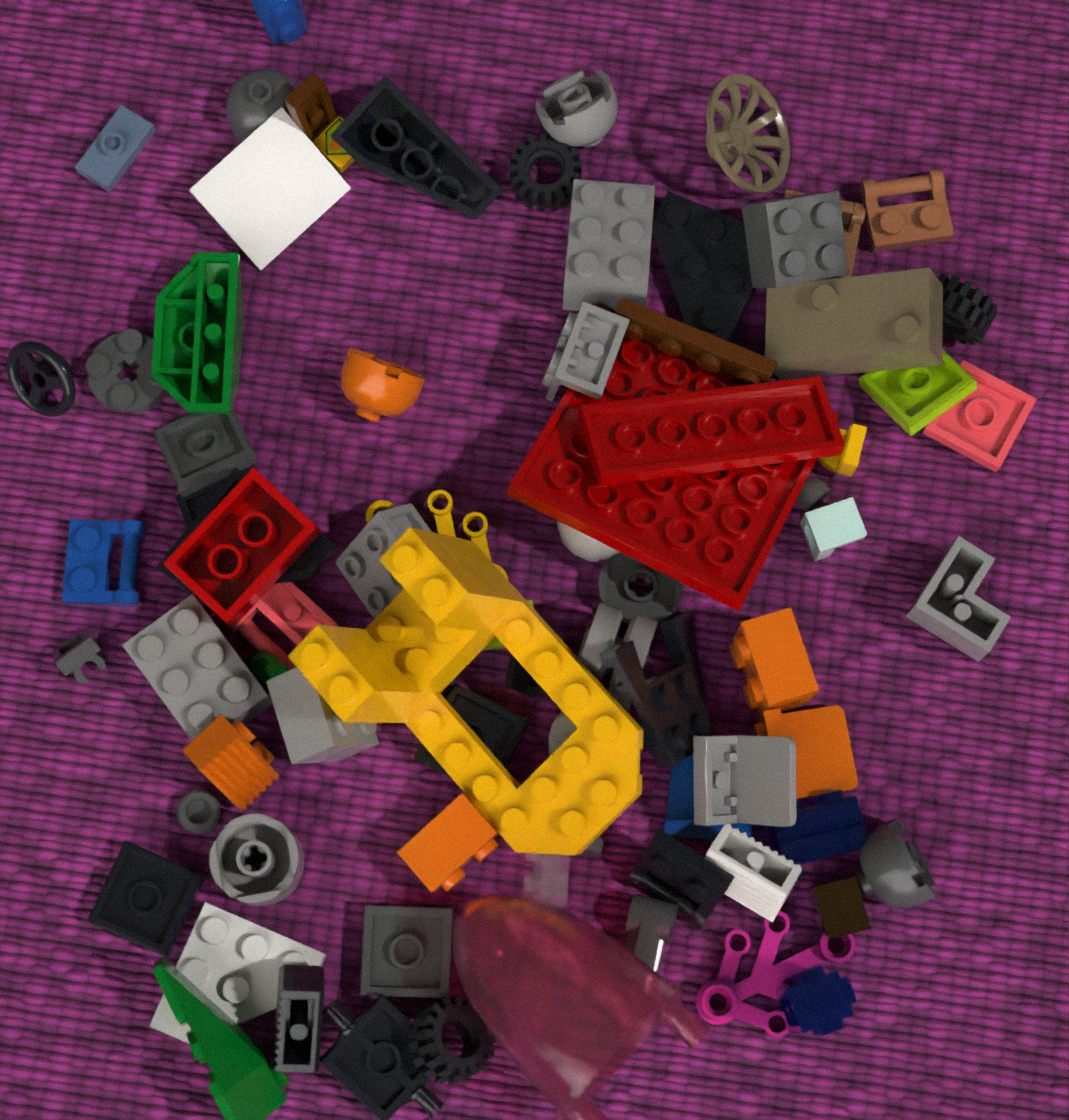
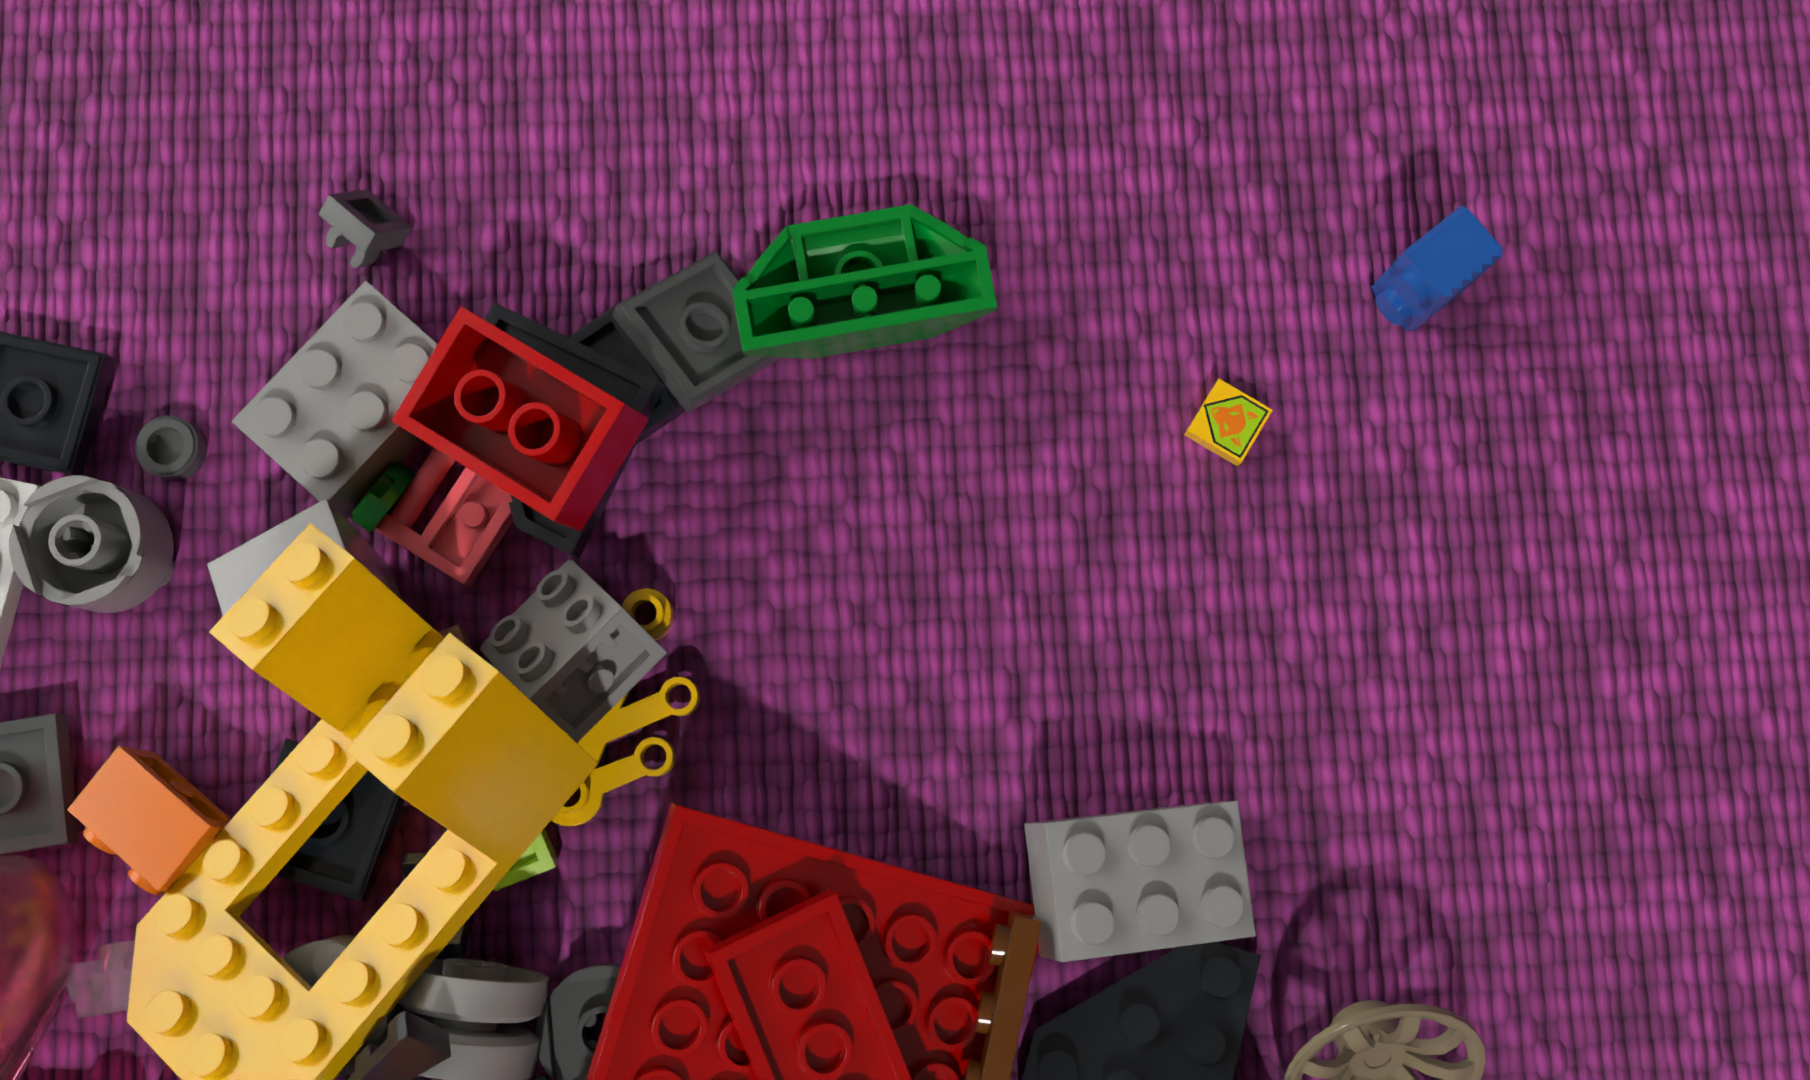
camera: 80 degrees right, 5 degrees up
black piece [6,341,76,417] -> none
blue plate [61,519,146,607] -> none
sand blue plate [75,105,156,193] -> none
dark grey plate [85,329,167,414] -> none
orange brick [182,714,279,810] -> none
white piece [189,107,351,271] -> none
dark grey cylinder [226,68,298,143] -> none
reddish brown plate [284,73,337,142] -> none
black wedge [330,76,504,219] -> none
orange cylinder [340,348,426,422] -> none
black tyre [509,132,582,212] -> none
light grey cylinder [535,70,619,147] -> none
light grey bracket [542,301,630,402] -> none

